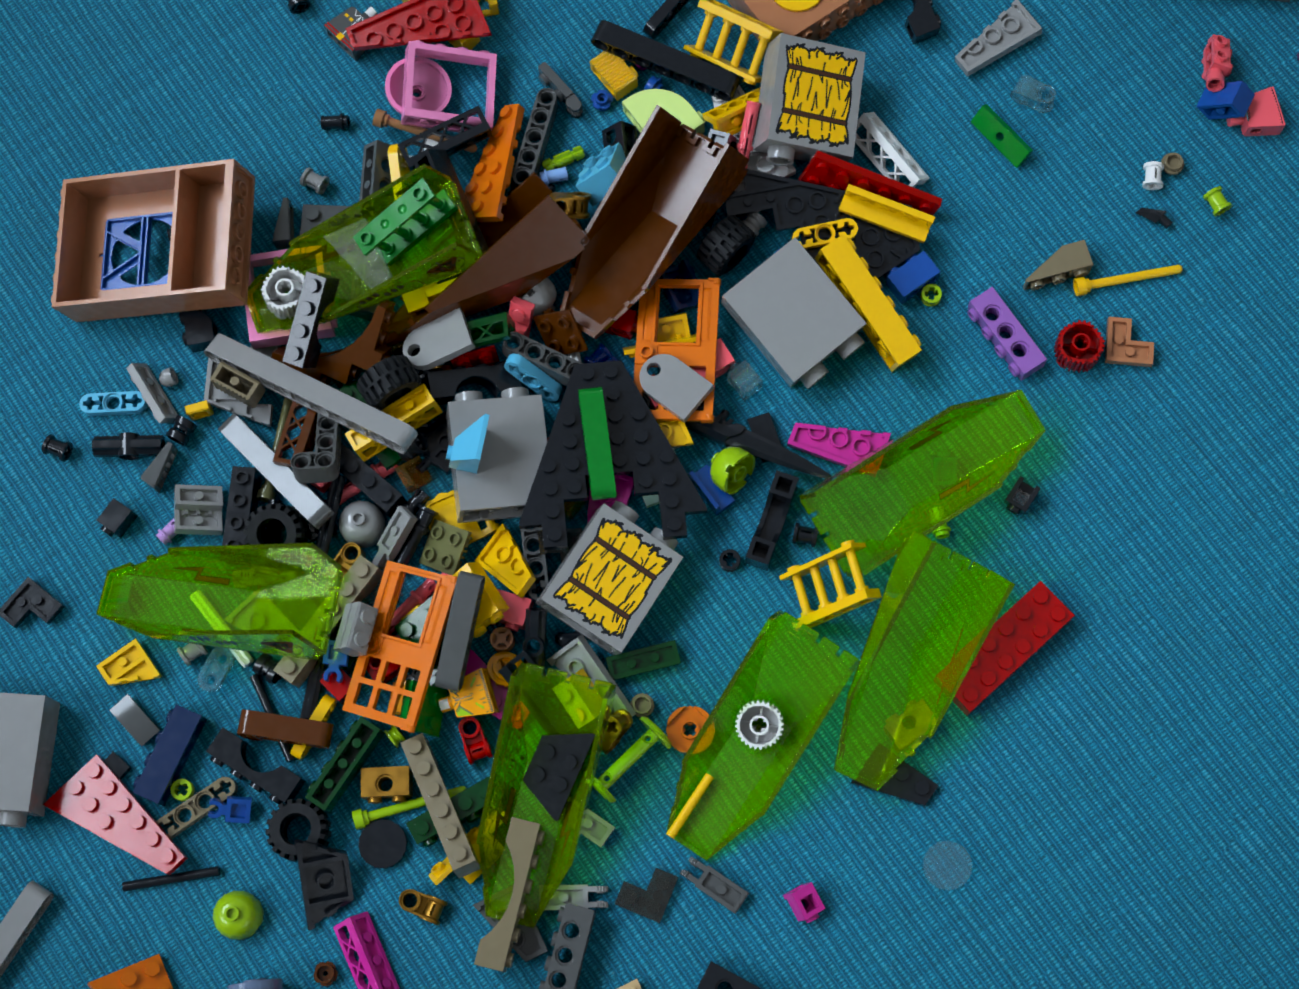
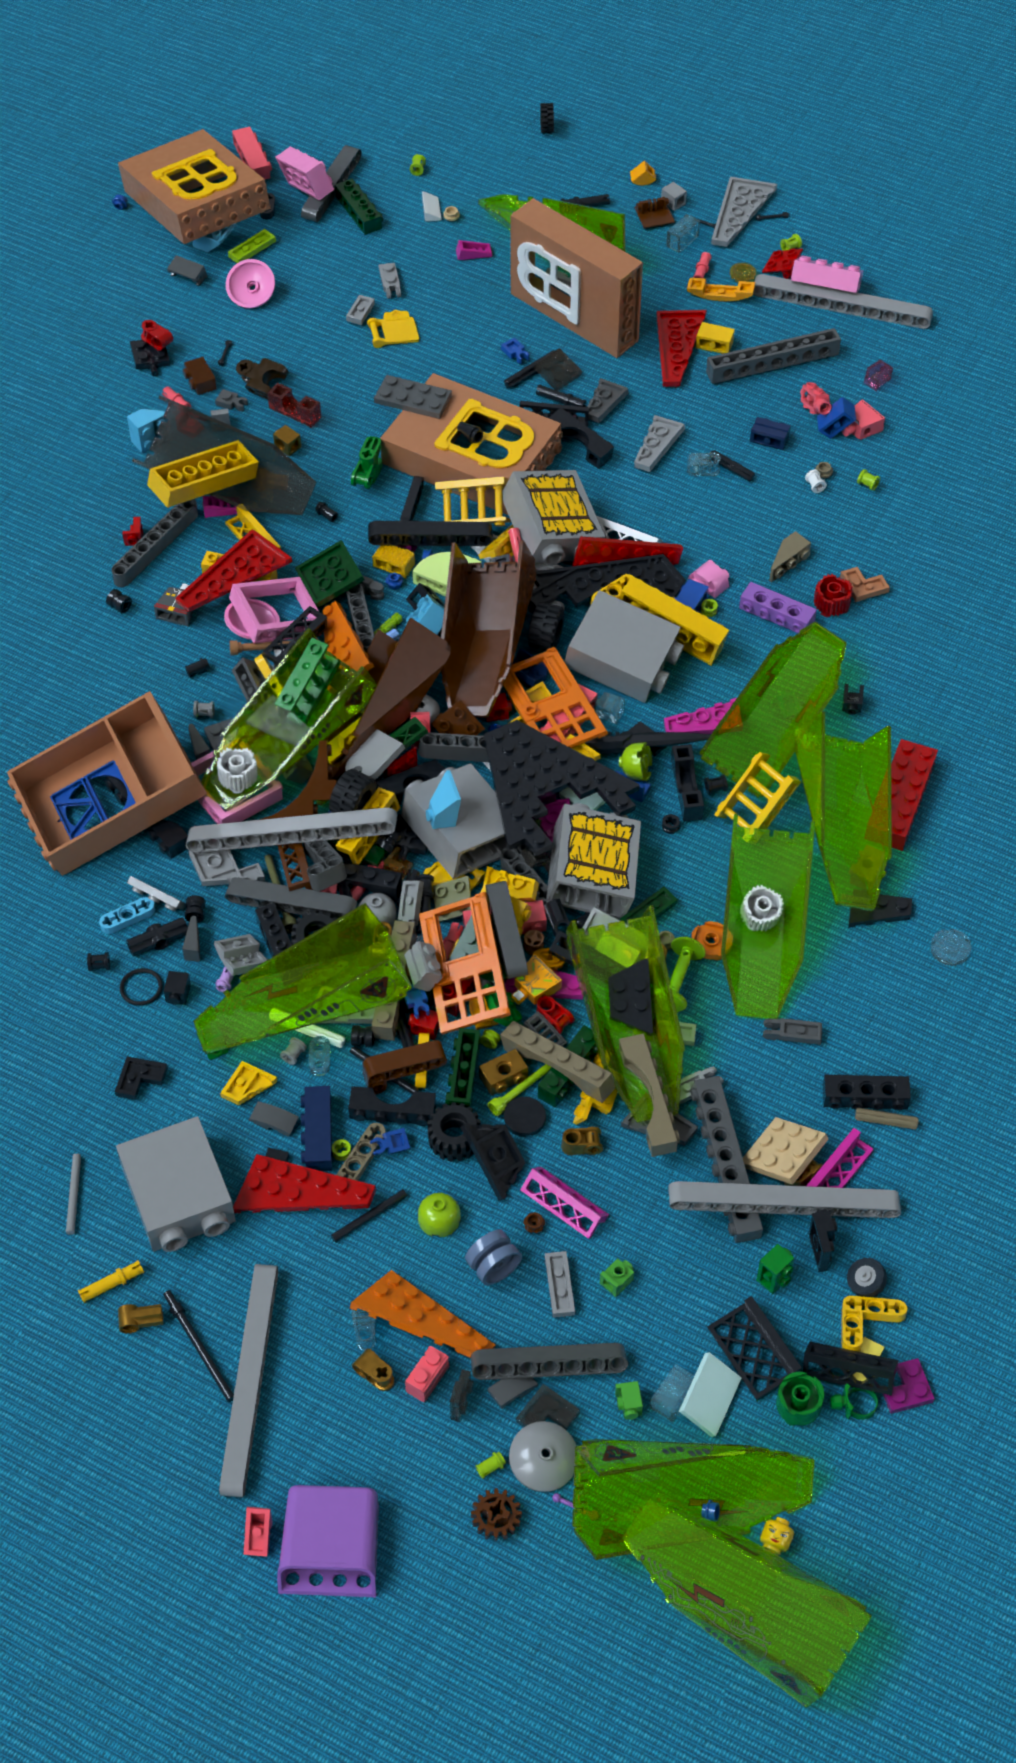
camera: 35 degrees left, 20 degrees down
light grey hinge [159,367,179,387] -> none
yellow tile [184,400,214,420] -> none
dark tan brick [210,361,266,408] -> none
arch [283,271,340,368] -> none
medium azure beam [504,353,562,401] -> none
green beam [578,387,616,500] -> none
clear smoke plate [615,868,679,923] -> none
light grey tile [639,354,714,423] -> none
yellow bar [666,773,714,839] -> none
dark pink brick [783,882,825,923] -> none
yellow fence [838,184,935,243] -> none
green tile [970,104,1033,168] -> none
yellow piece [1073,265,1183,296] -> none
black bar [1136,208,1173,229] -> none
none -> black tyre [119,968,163,1006]
none -> dark green plate [295,540,365,608]
none -> dark grey slope [524,1011,567,1047]
none -> bright pink cylinder [688,560,730,598]
none -> black axle [708,450,755,481]
none -> dark blue brick [750,417,791,450]

